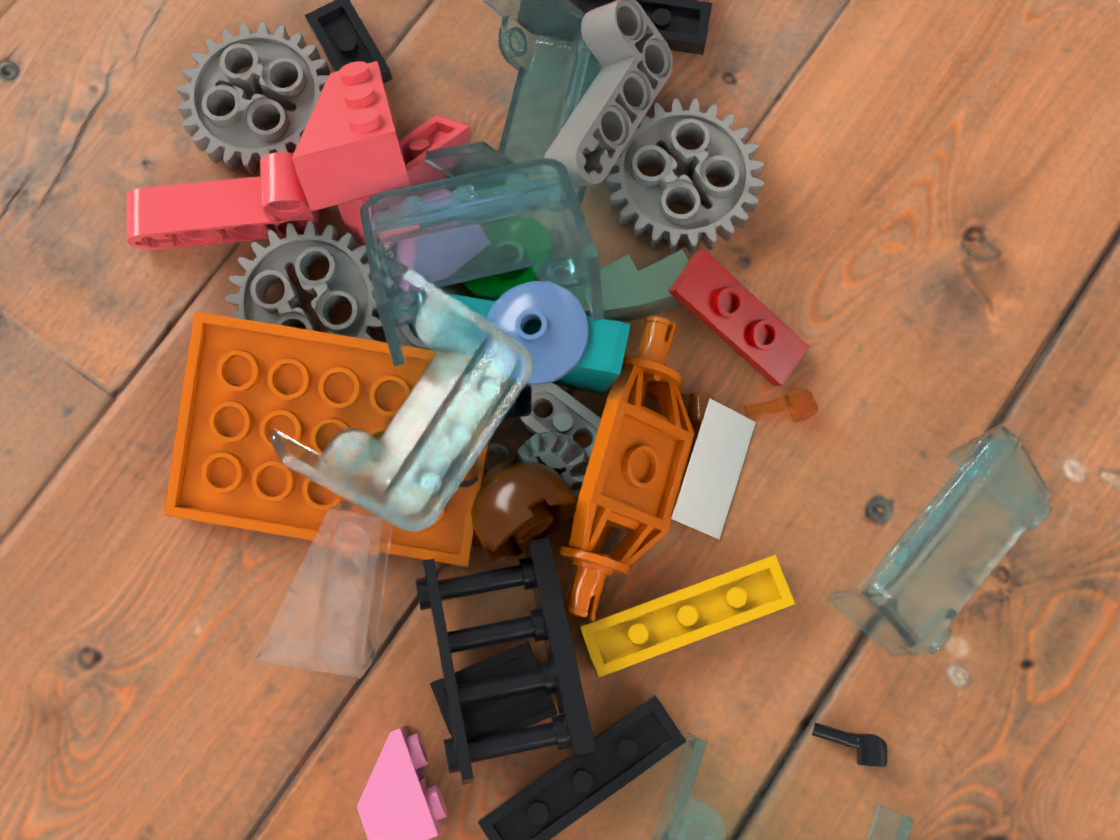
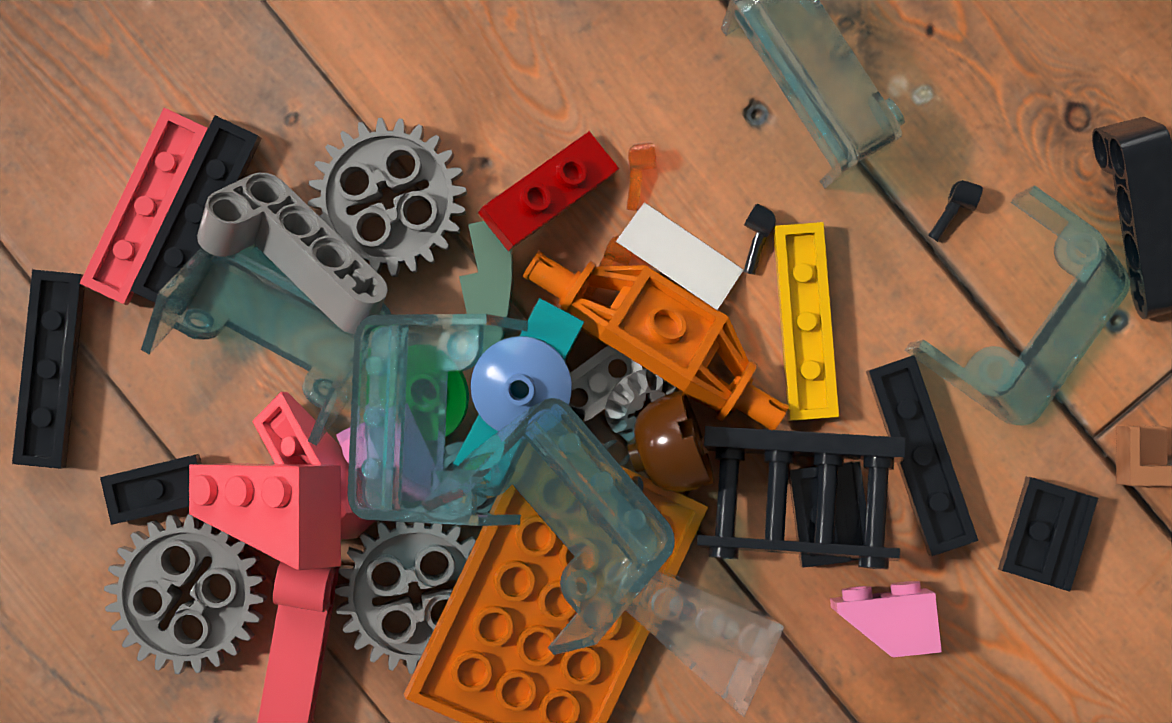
camera: 75 degrees left, 10 degrees up
none -> black hand [743,204,776,275]

